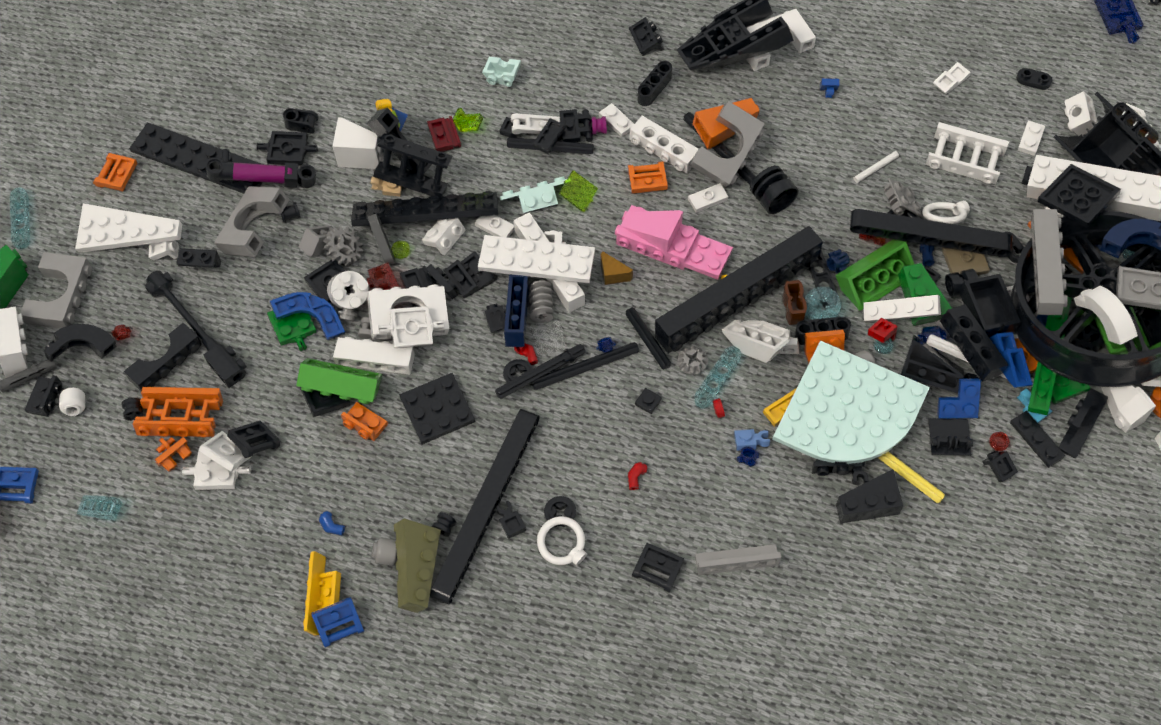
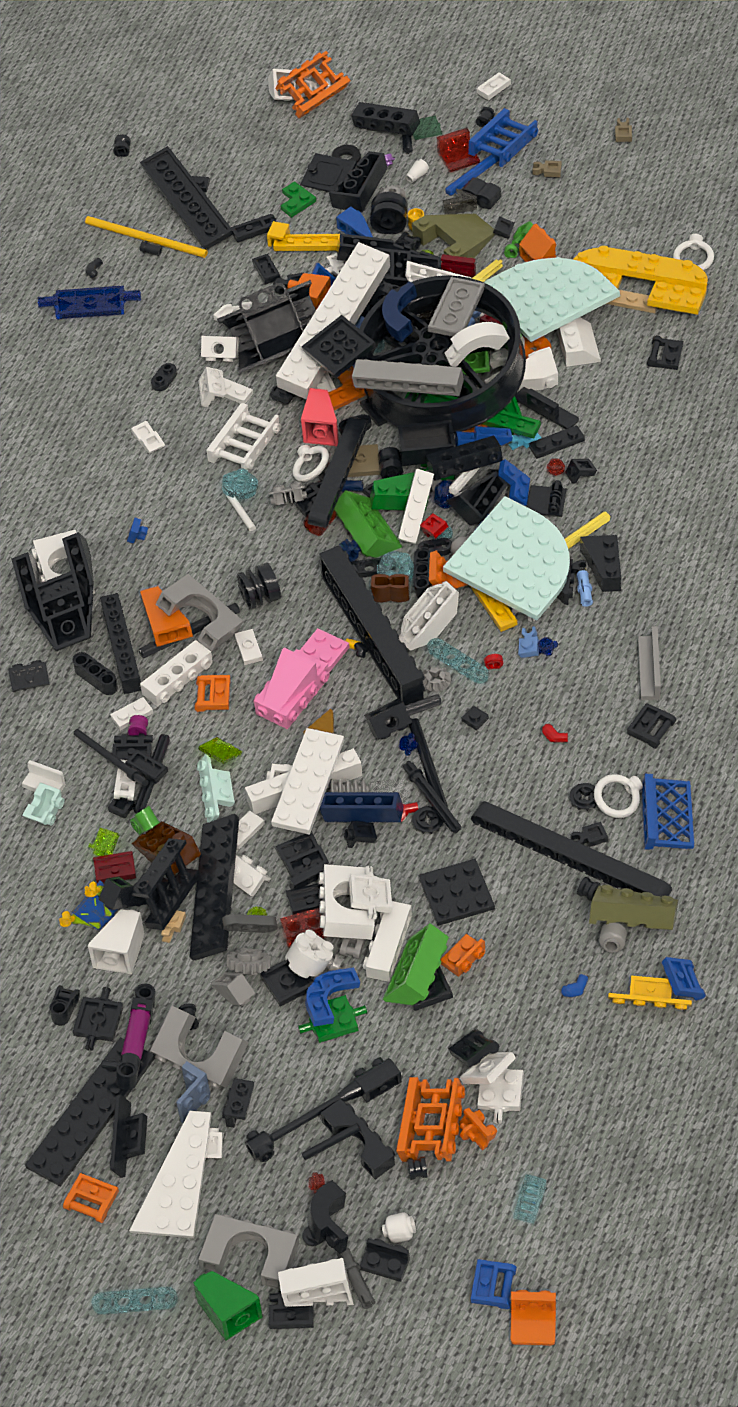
camera: 80 degrees left, 10 degrees down
none -> white panel [22,760,66,792]
none -> black bar [73,729,149,787]
none -> black brick [100,593,141,695]
none -> black bracket [110,1094,148,1178]
none -> bright green piece [130,806,160,835]
none -> reddish brown slope [131,821,201,875]
none -> sand blue bracket [176,1061,210,1123]
none -> white bracket [198,367,226,407]
none -> clear light blue plate [222,468,258,499]
none -> coral slope [301,388,339,446]
none -> black bar [302,1123,361,1160]
none -> black brick [364,698,412,740]
none -> black beam [418,538,452,556]
none -> light blue pin [577,570,593,607]
none -> blue fence [641,774,694,850]

